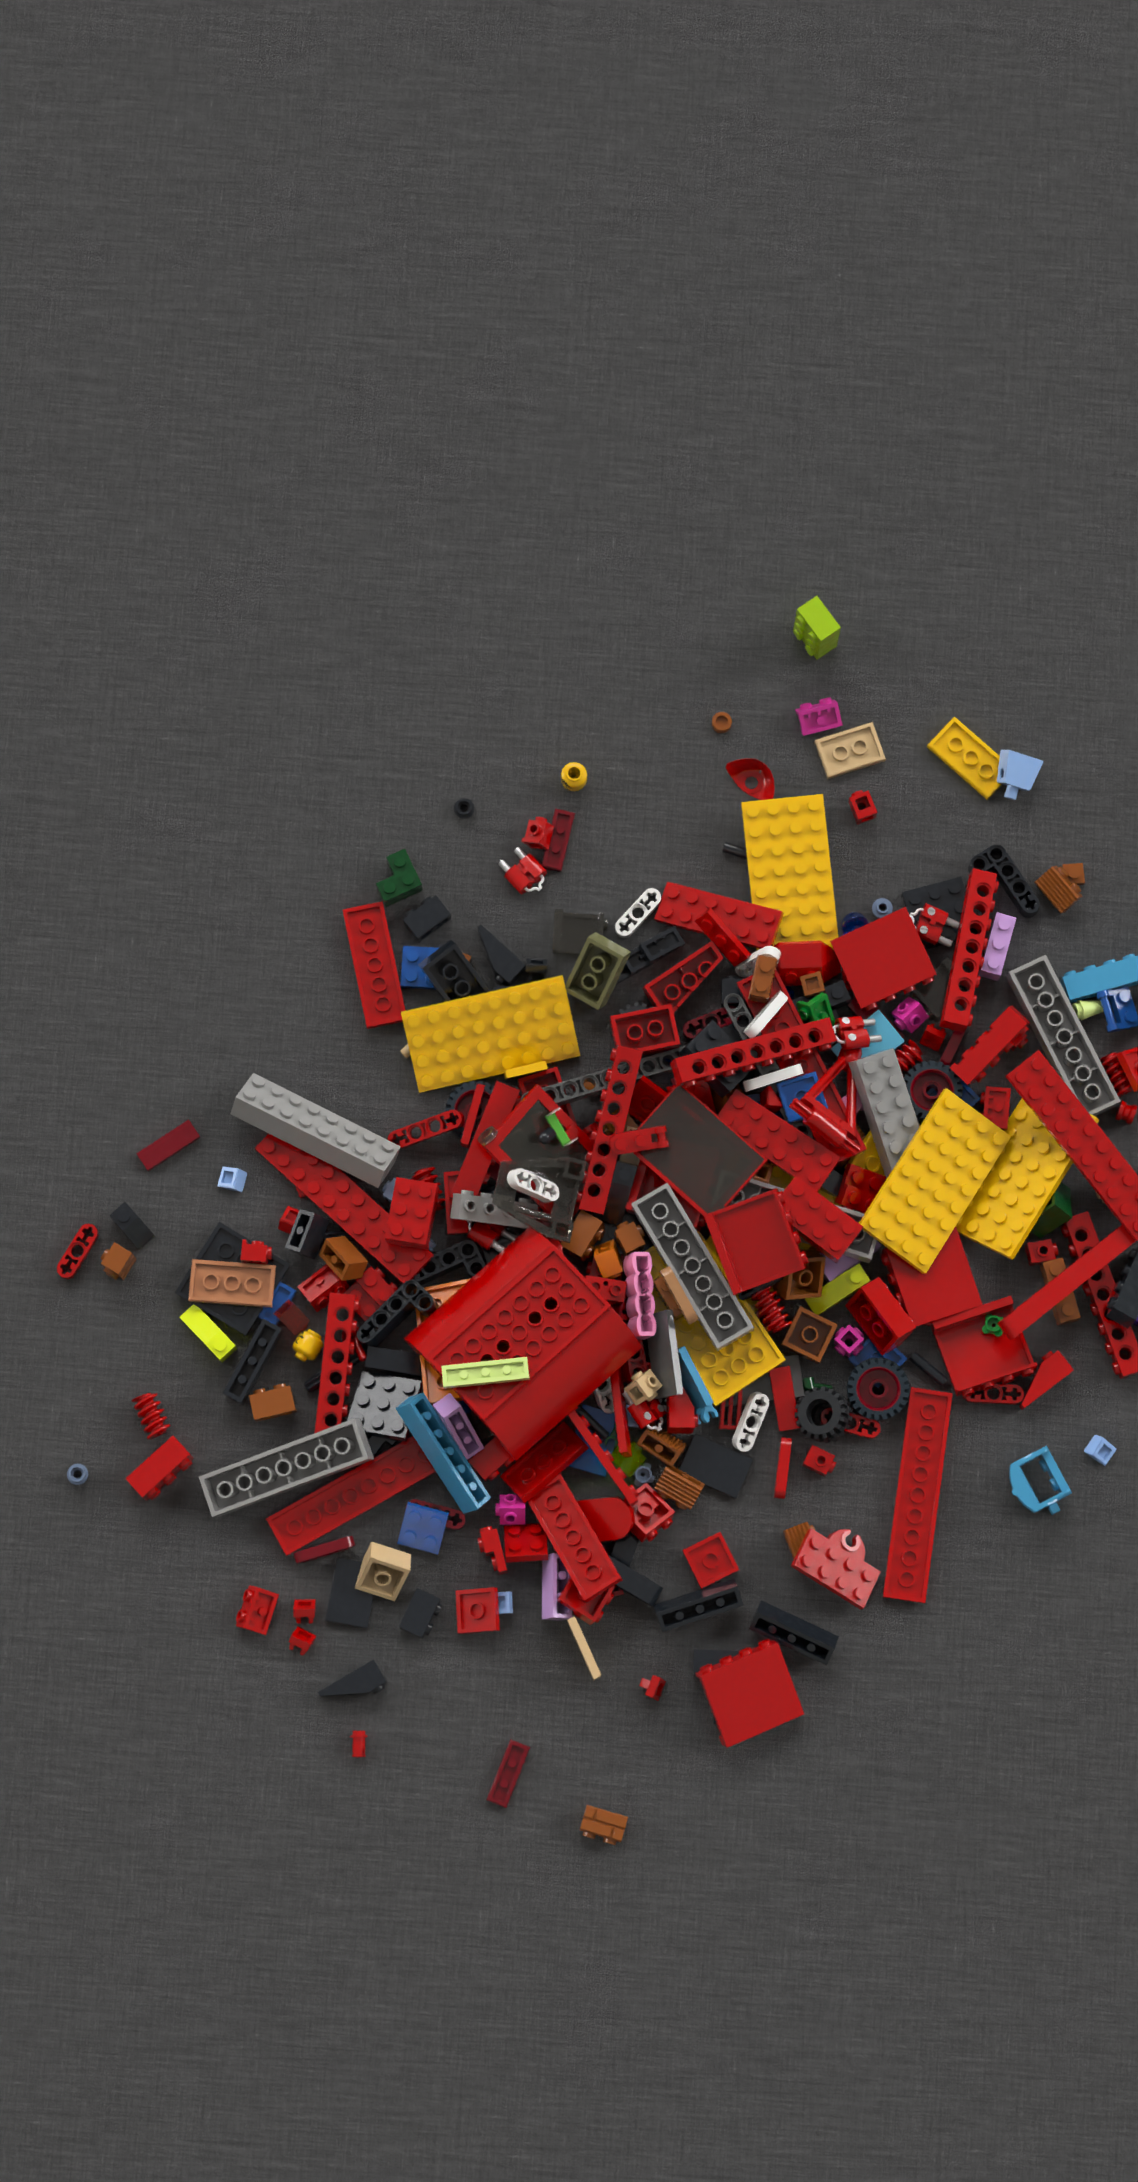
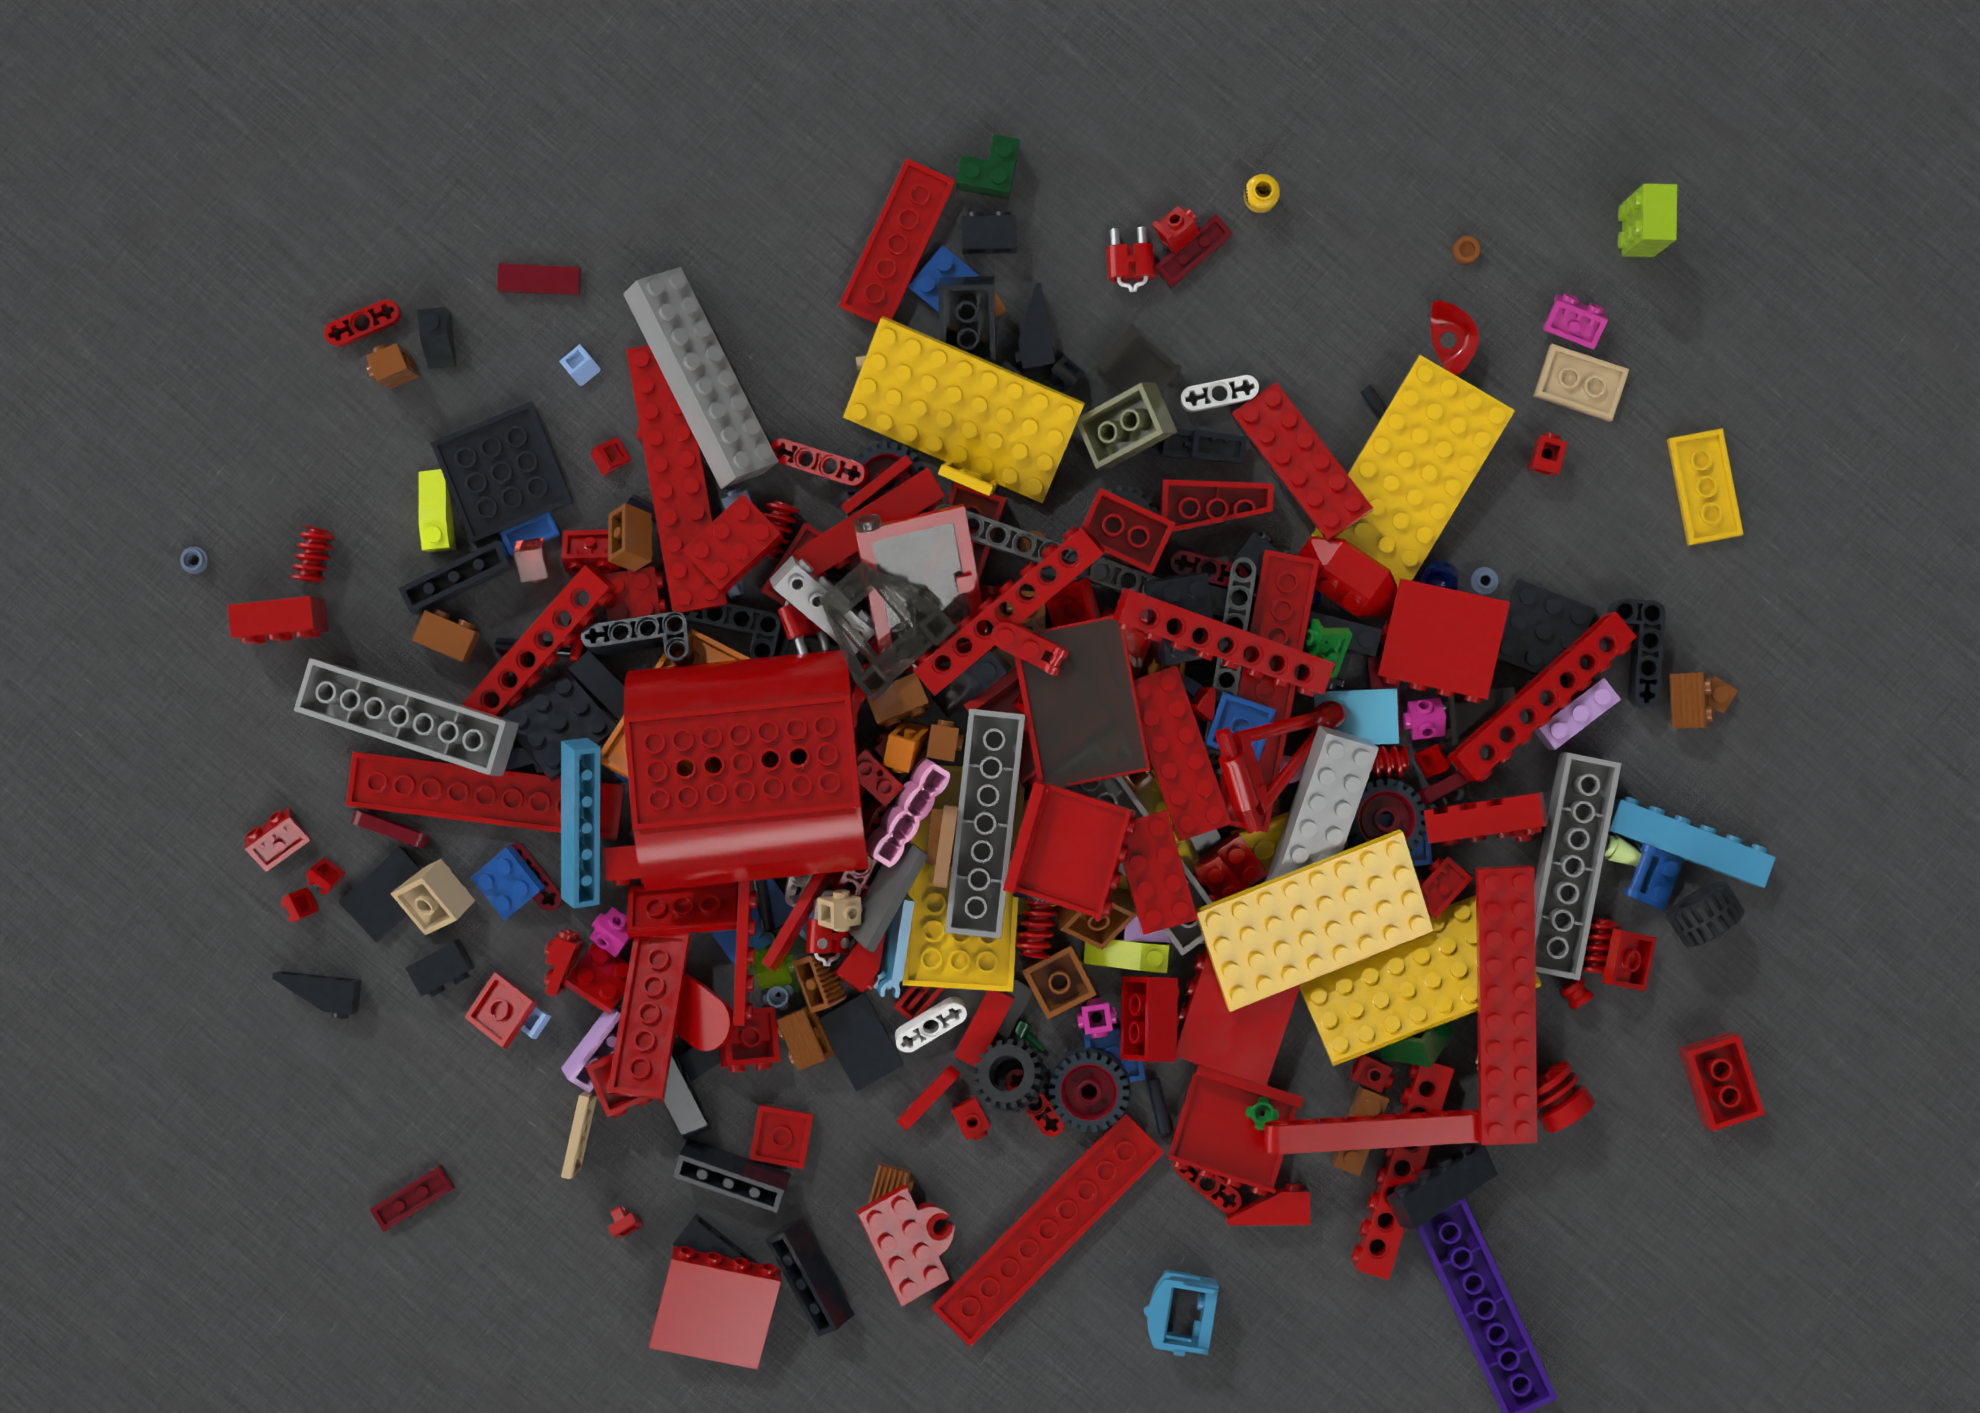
camera: 40 degrees right, 10 degrees up
nougat tile [188,1259,276,1308] -> none
red brick [241,1239,272,1265] -> none
black brick [285,1209,329,1260] -> none
yellow head [292,1329,324,1362] -> none
red pin [350,1731,368,1757] -> none
lavender brick [433,1393,484,1460] -> none
yellowish green plate [442,1357,530,1389] -> none
black plate [454,798,474,819] -> none
white beam [507,1168,559,1203] -> none
piece [538,1107,578,1147] -> none
dark orange brick [580,1805,628,1845] -> none
red plate [695,908,751,967] -> none
white beam [735,946,781,978] -> none
white beam [743,1064,804,1092] -> none
white beam [744,990,788,1038] -> none
dark orange brick [748,955,778,1004] -> none
dark orange plate [800,971,826,998] -> none
red piece [833,1016,882,1050] -> none
red piece [910,903,960,947] -> none
light blue torso [997,750,1043,800] -> none
light blue slope [1084,1435,1116,1466] -> none

